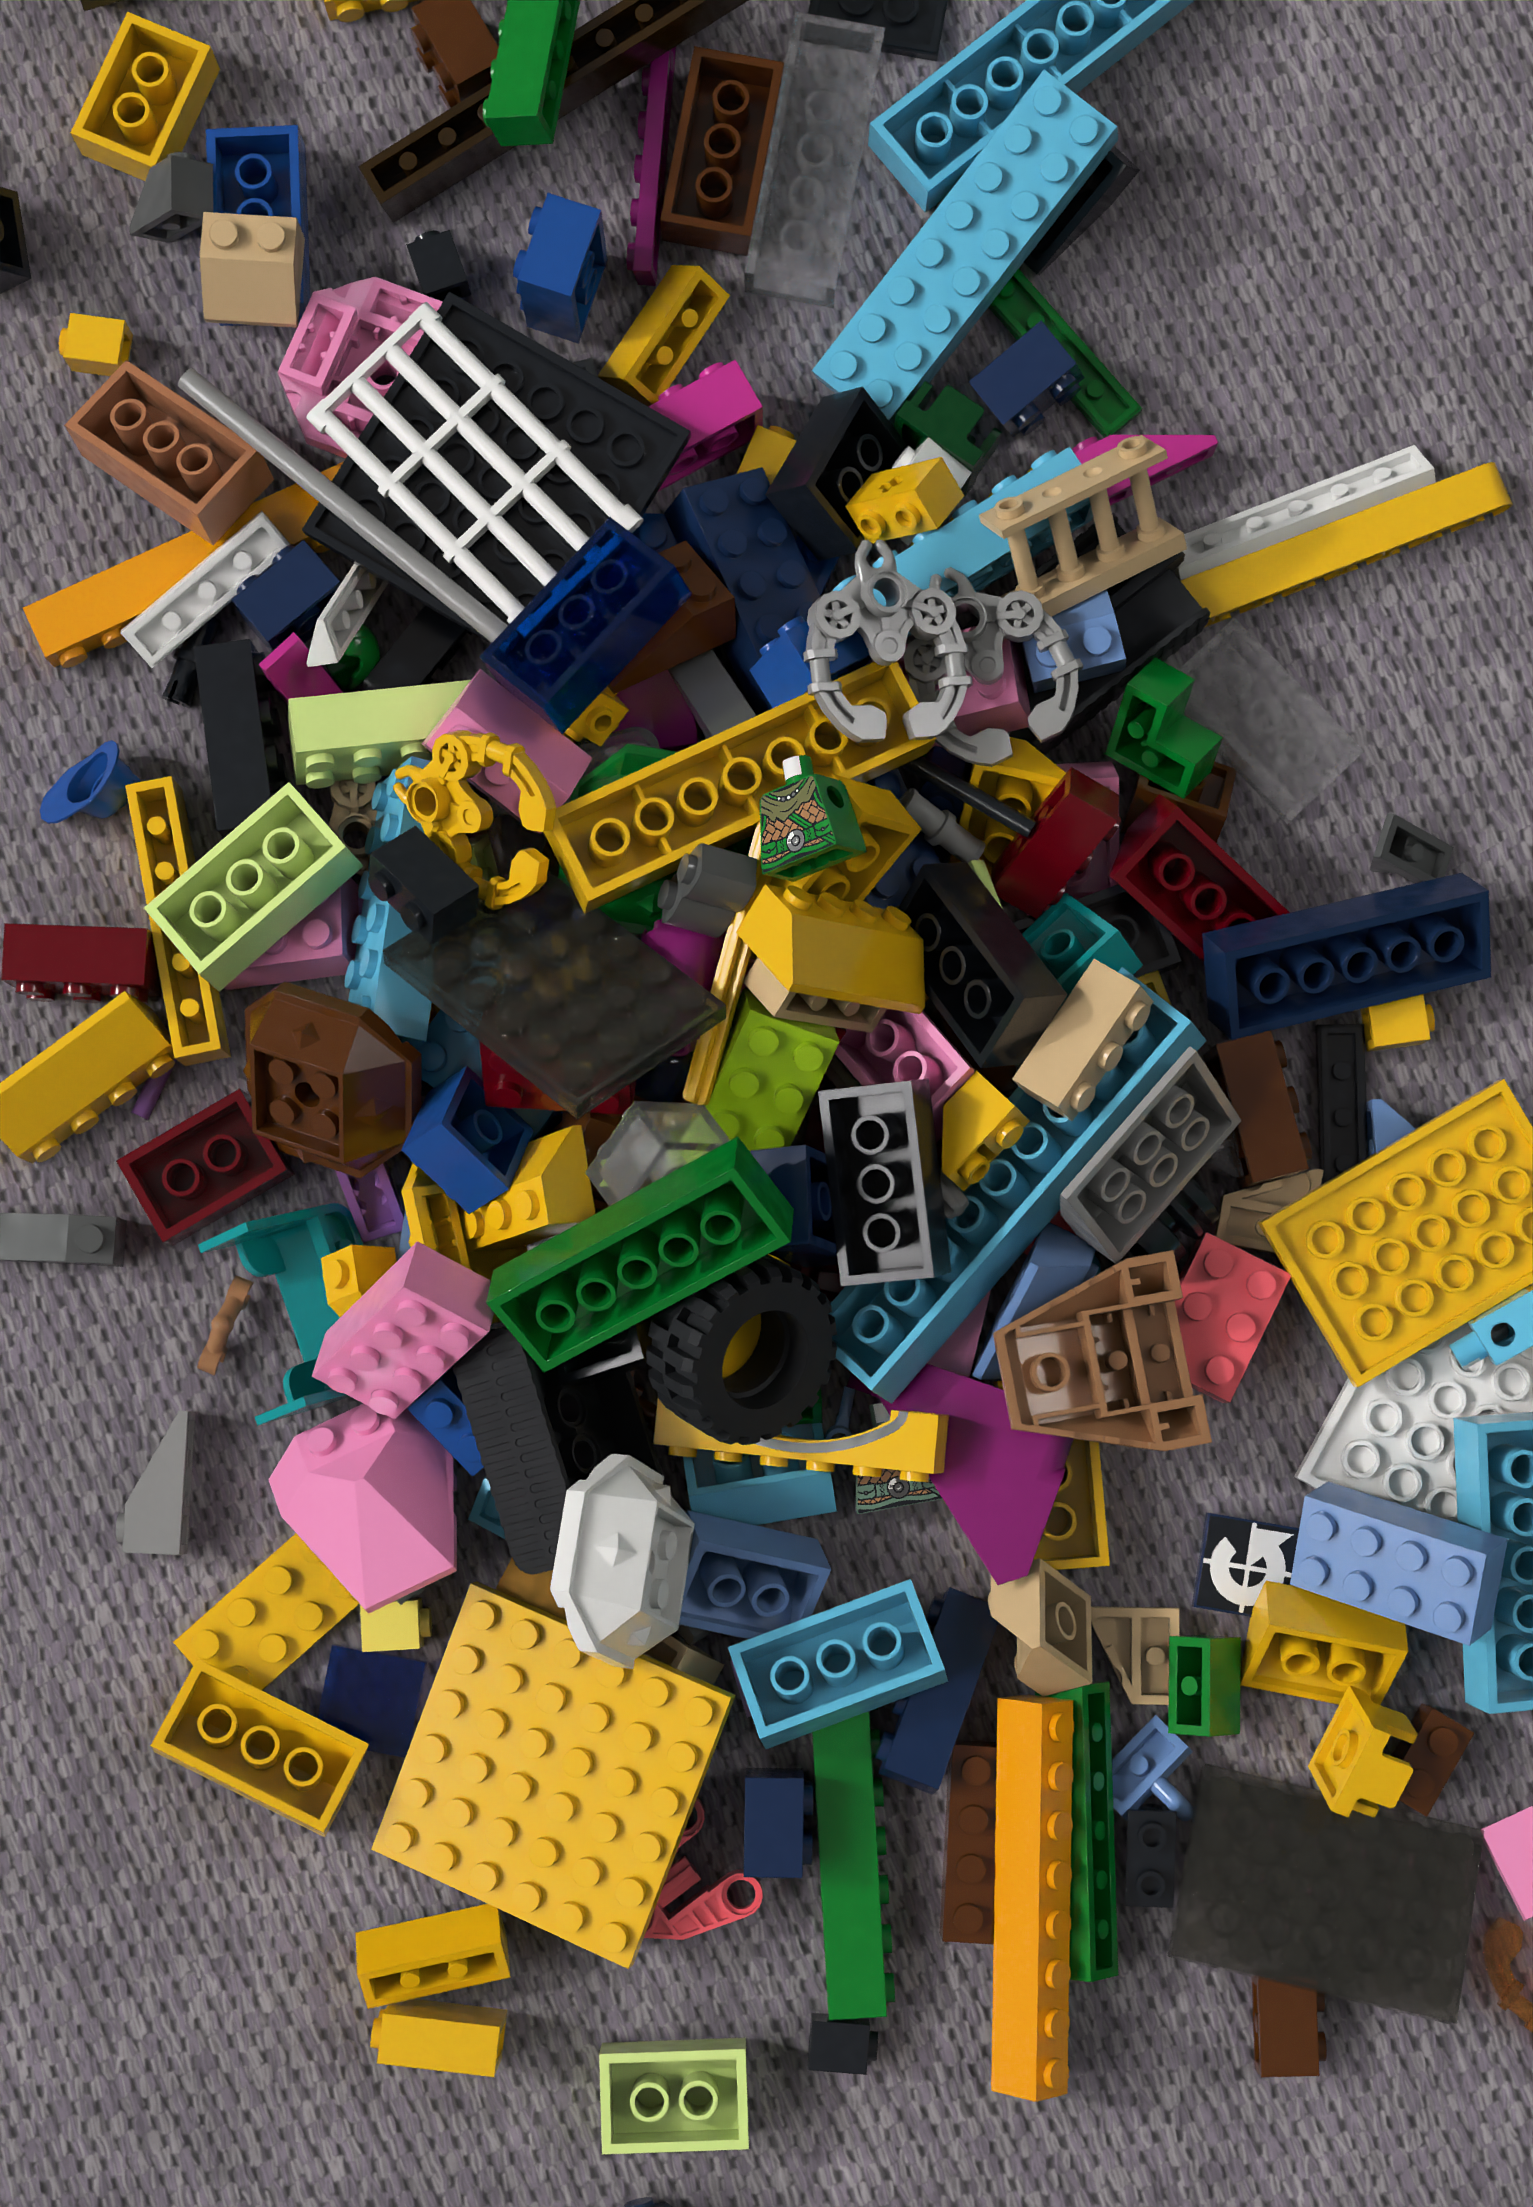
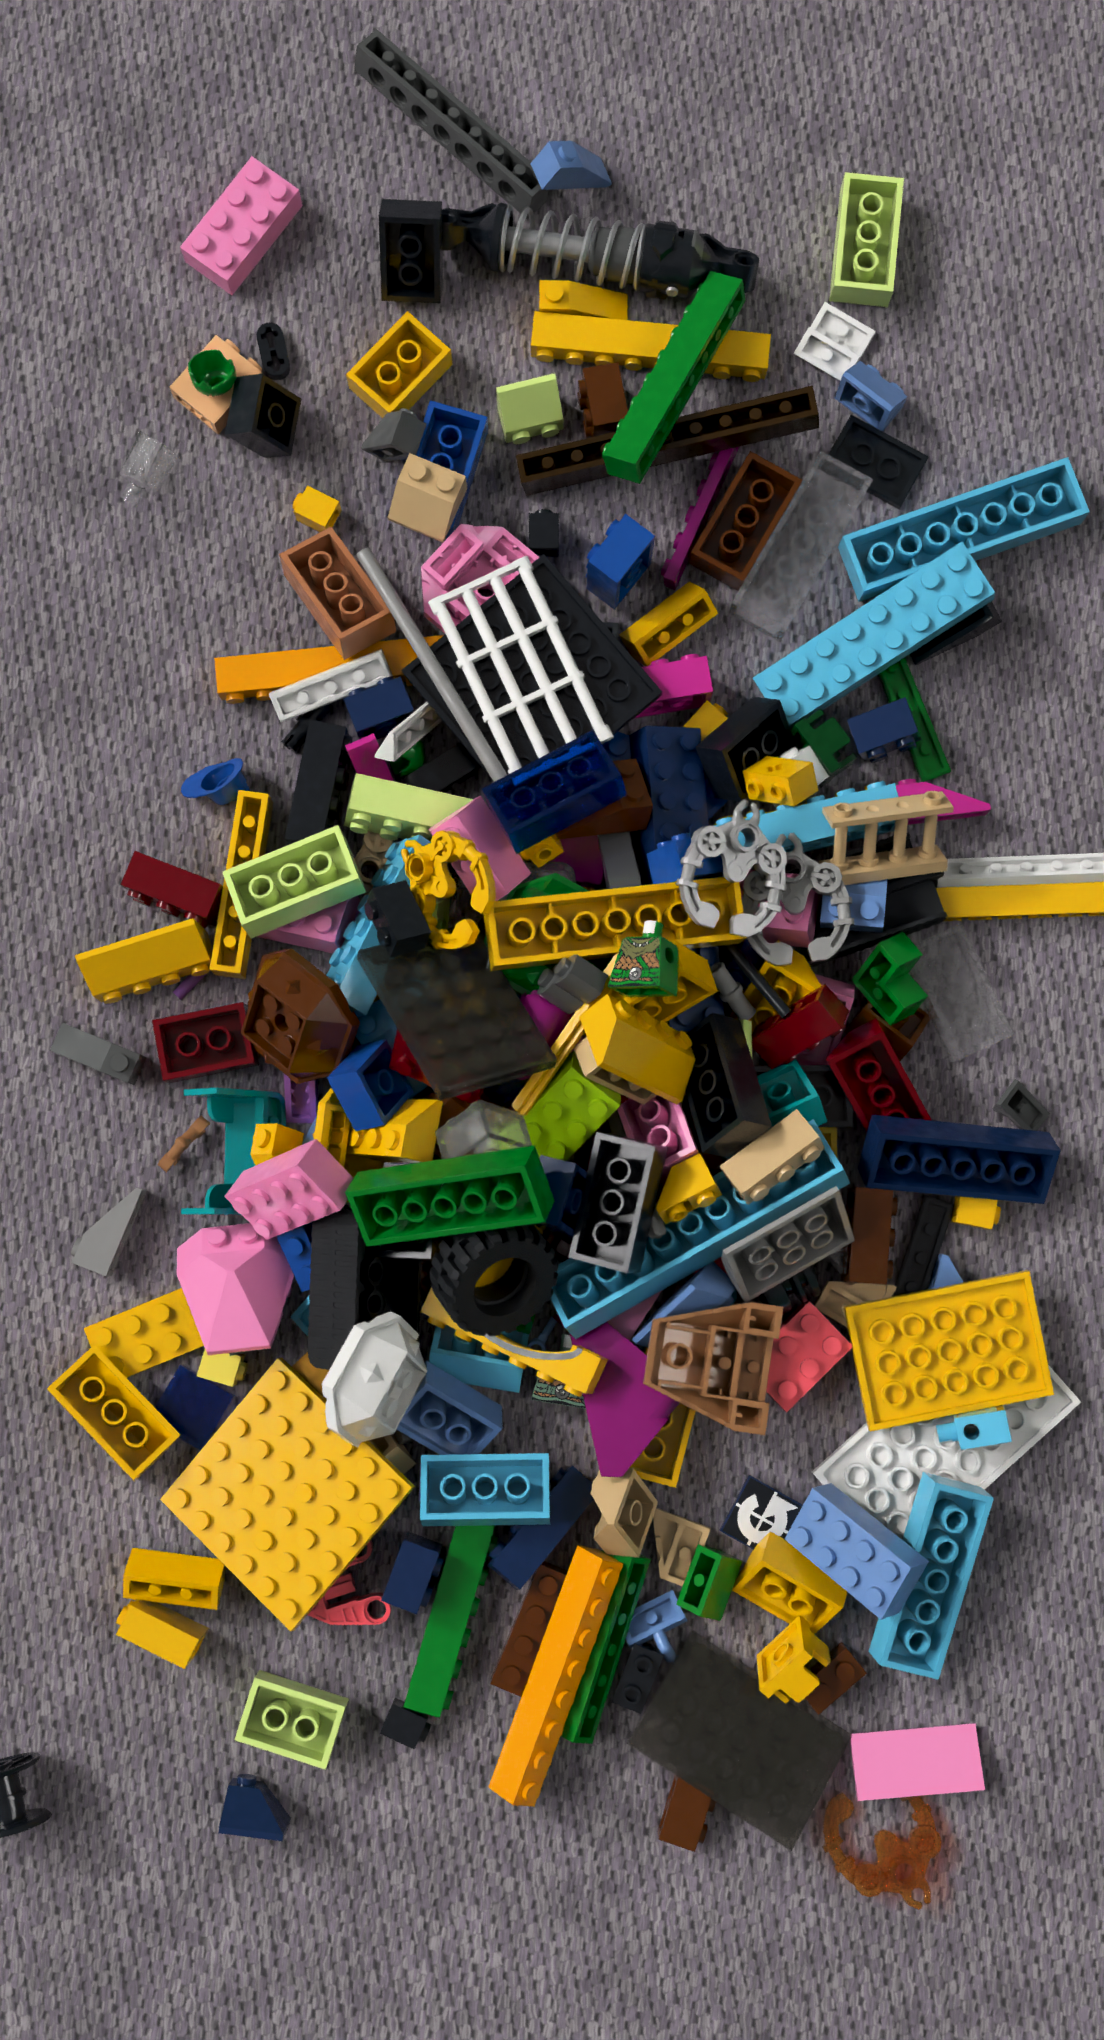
camera: 20 degrees right, 0 degrees up
none -> yellowish green slope [496,373,564,444]

